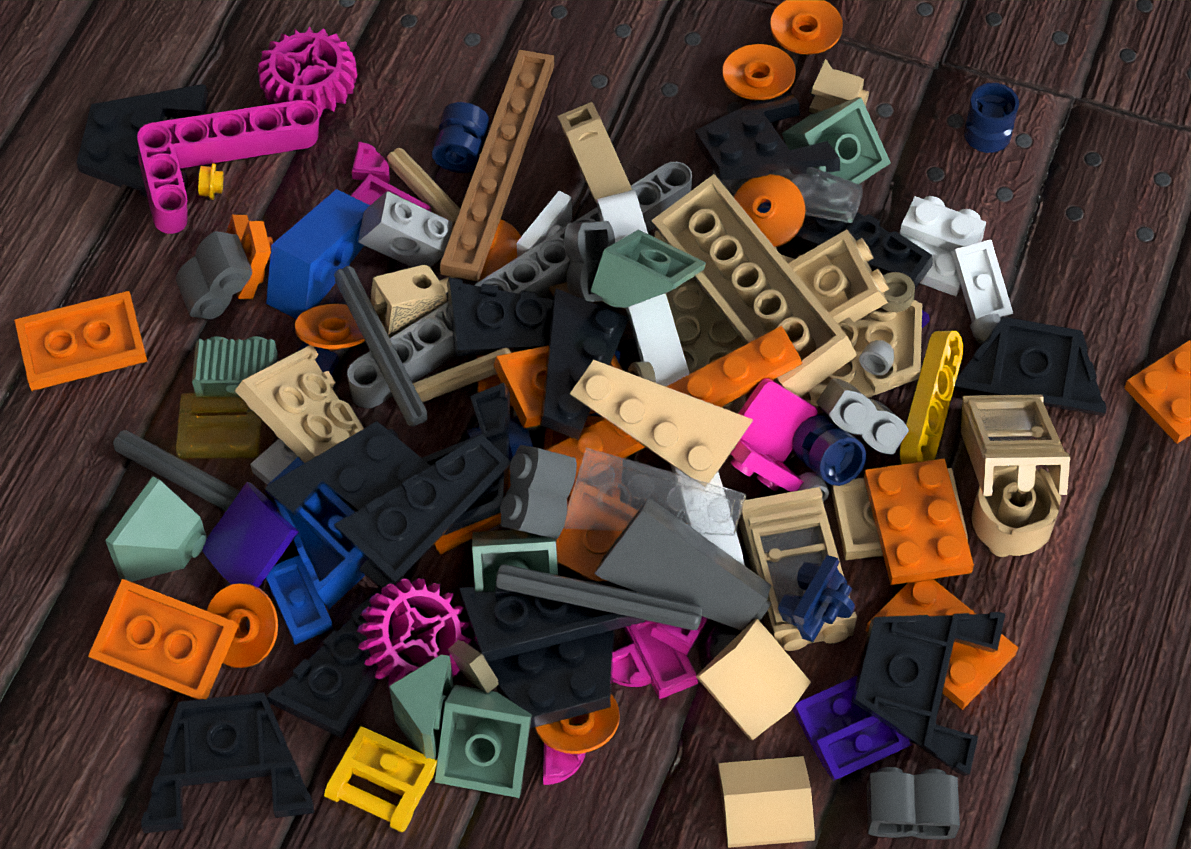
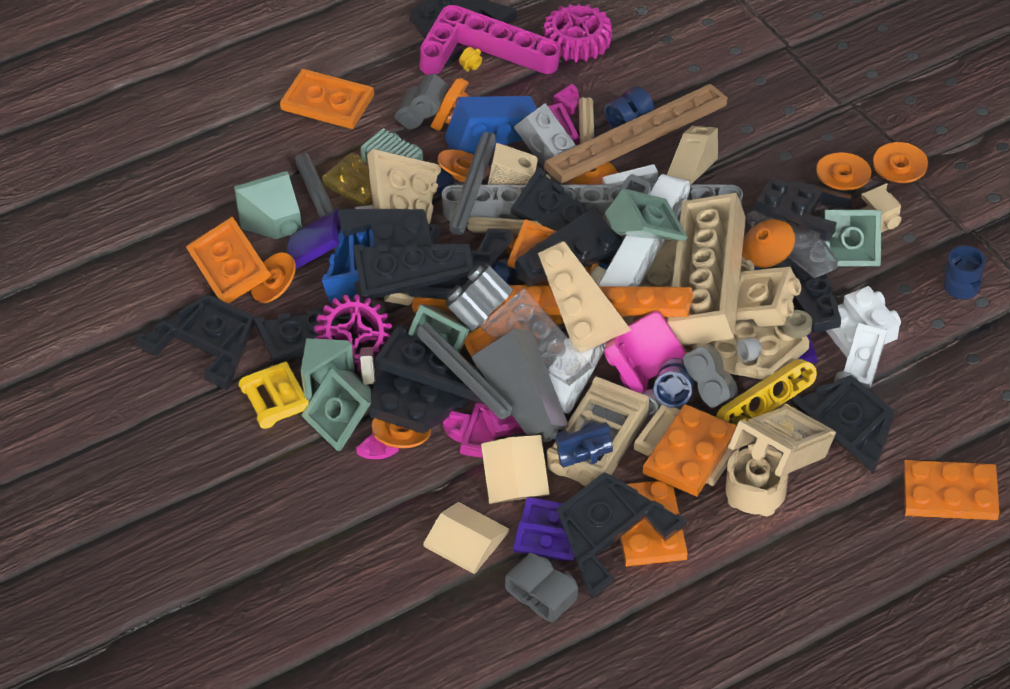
camera: 40 degrees right, 10 degrees down
blue plate [265,555,333,645] -> none

